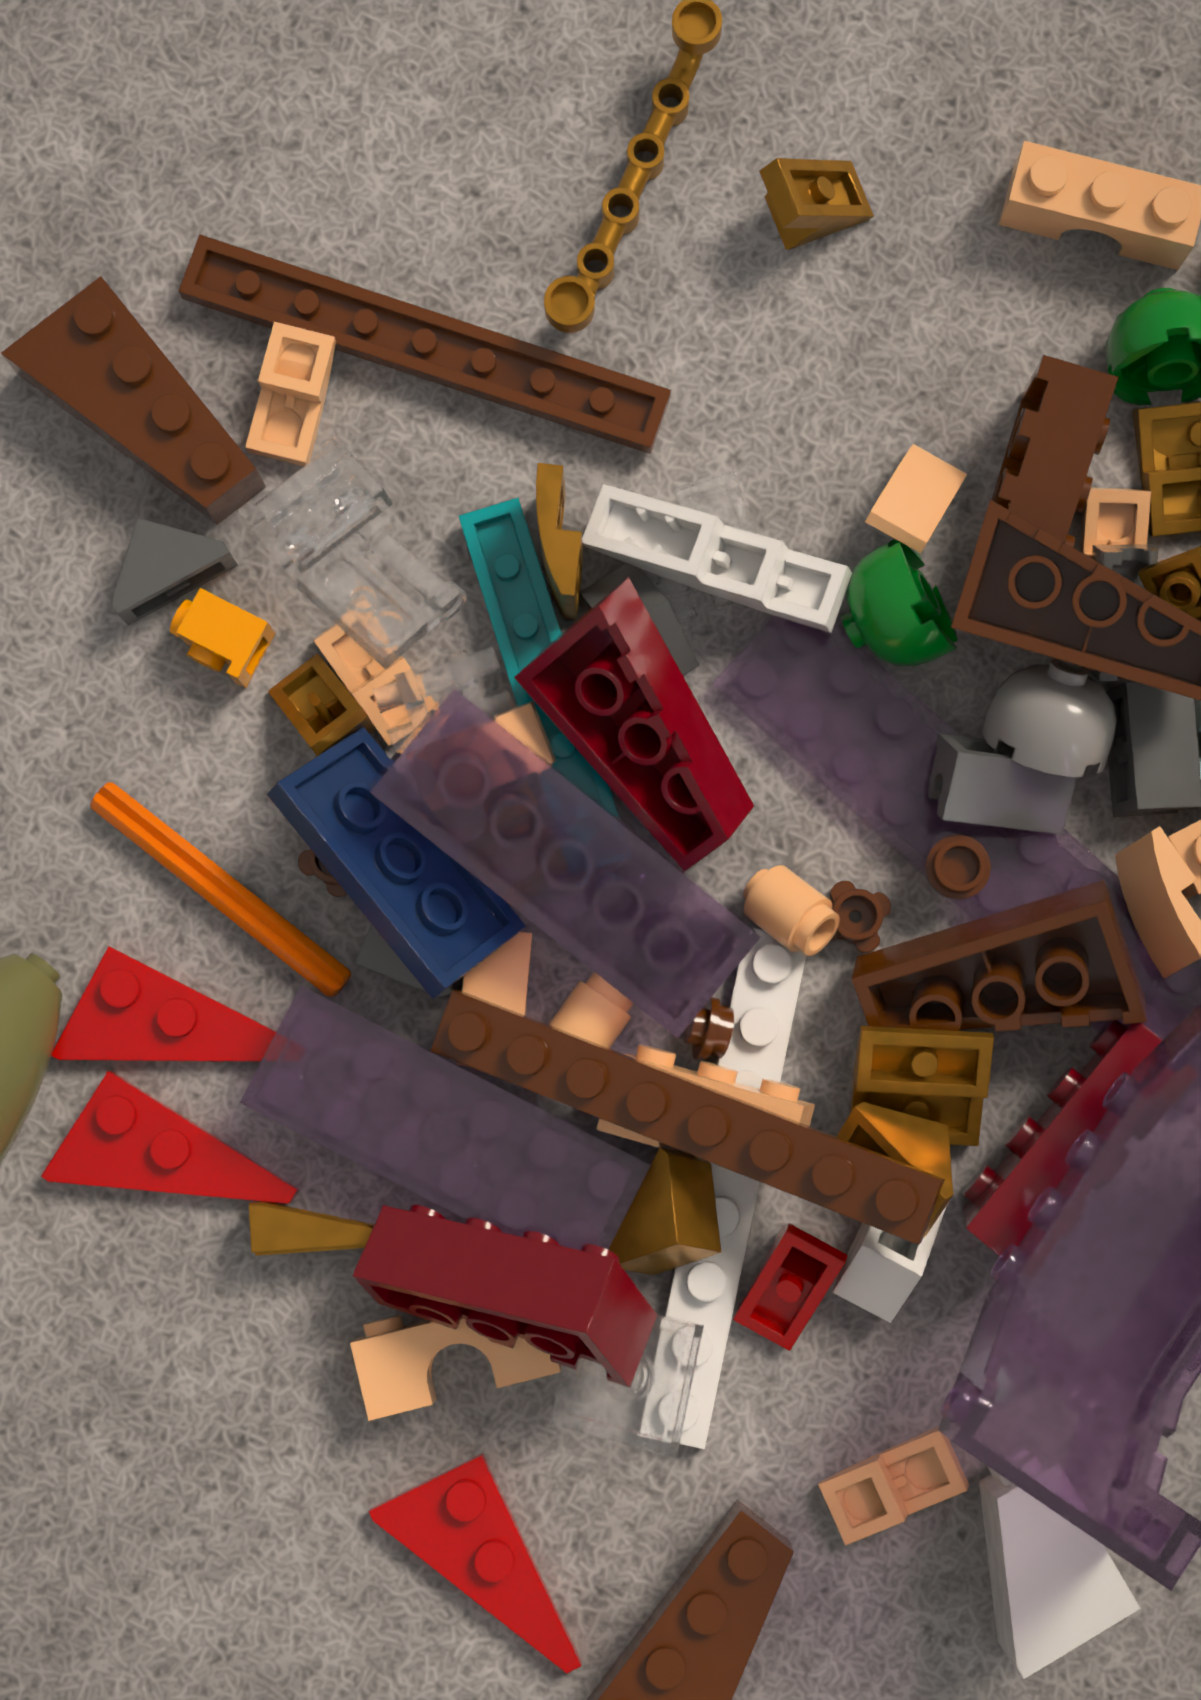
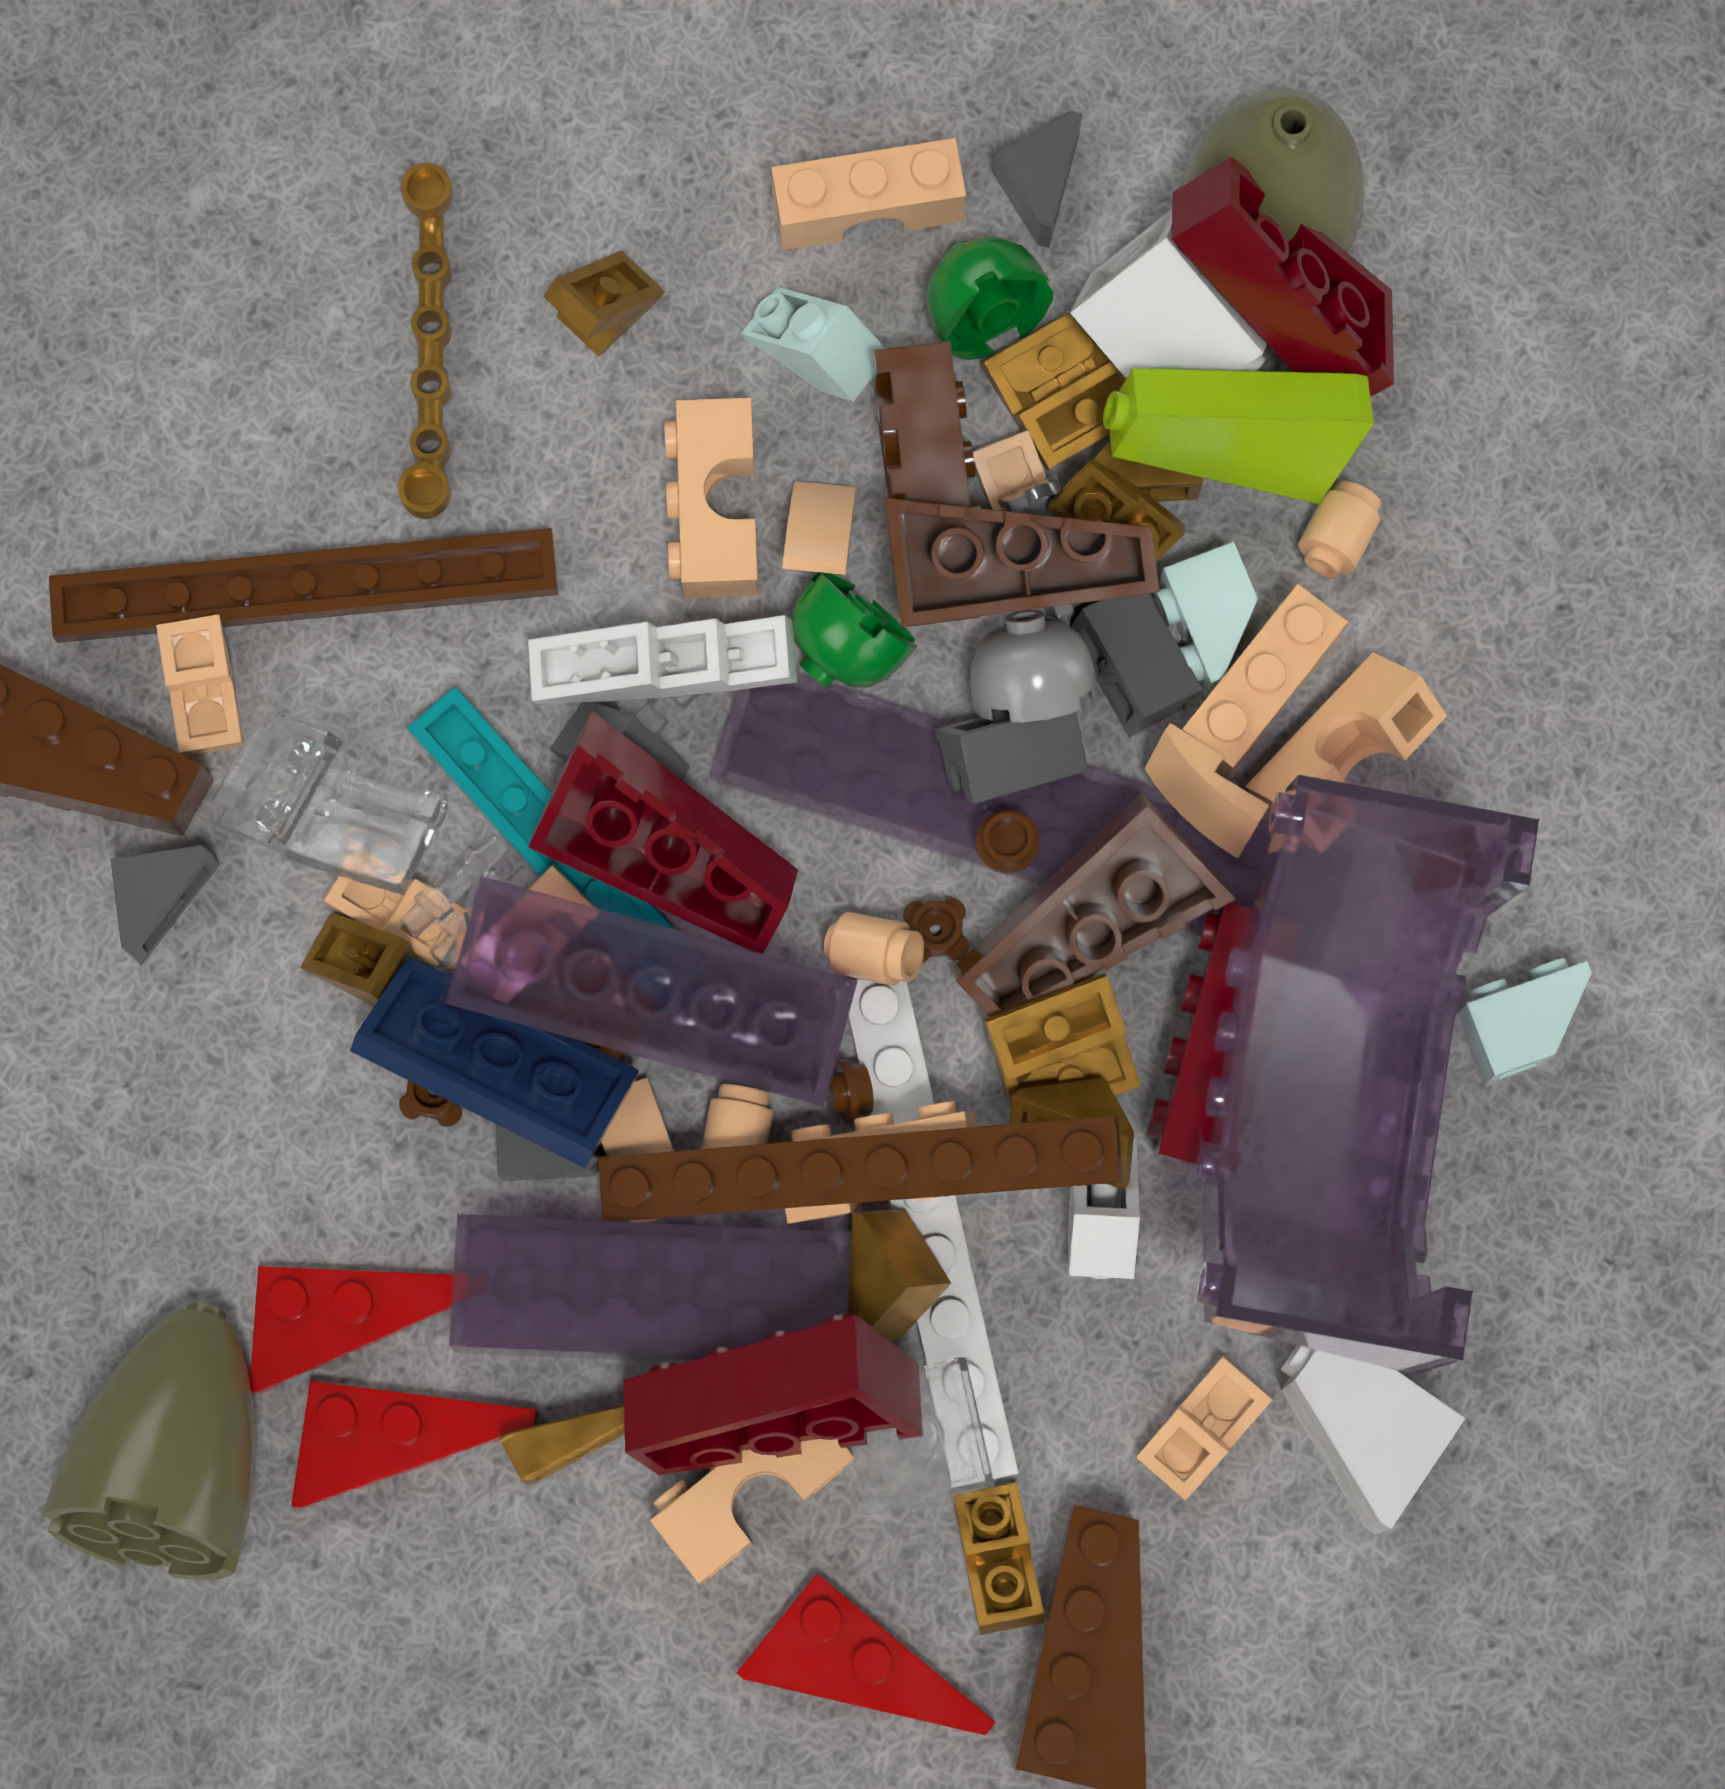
camera: 30 degrees left, 5 degrees down
orange axle [90,782,351,997] -> none
light orange brick [170,588,275,688] -> none
pearl gold slope [536,463,583,621] -> none
red slope [733,1223,848,1351] -> none
none -> light nougat arch [664,398,758,598]
none -> light aqua slope [741,286,886,402]
none -> pearl gold slope [953,1482,1045,1635]

